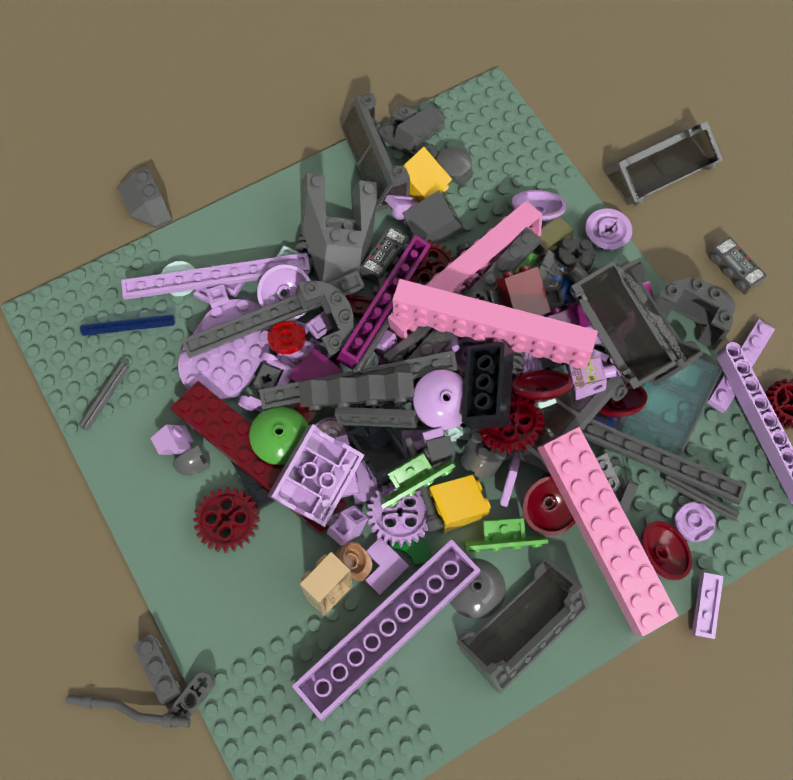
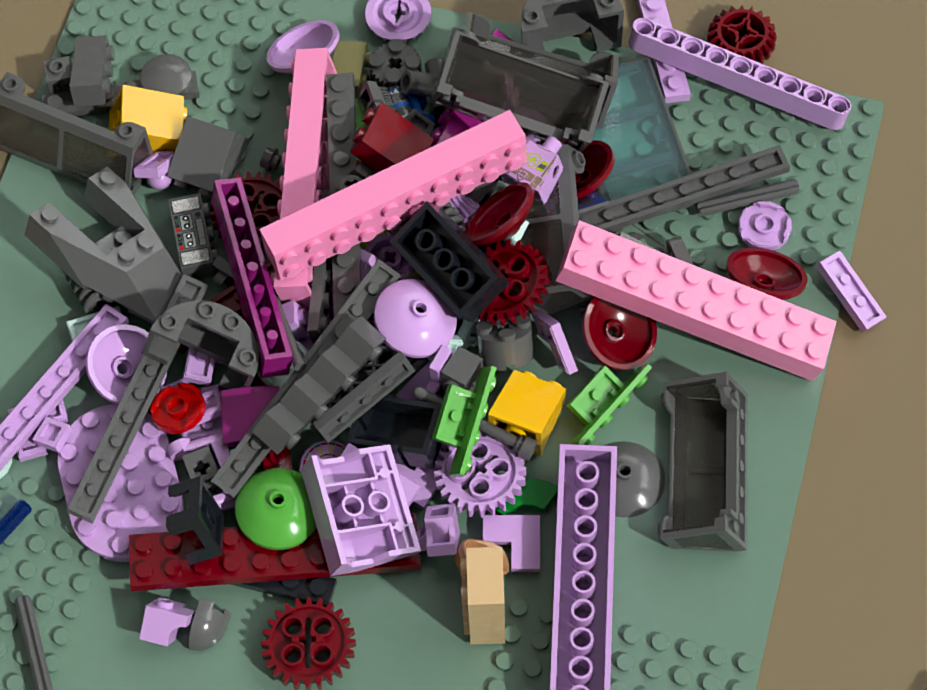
camera: 40 degrees left, 5 degrees down
none -> black panel [166,476,224,565]

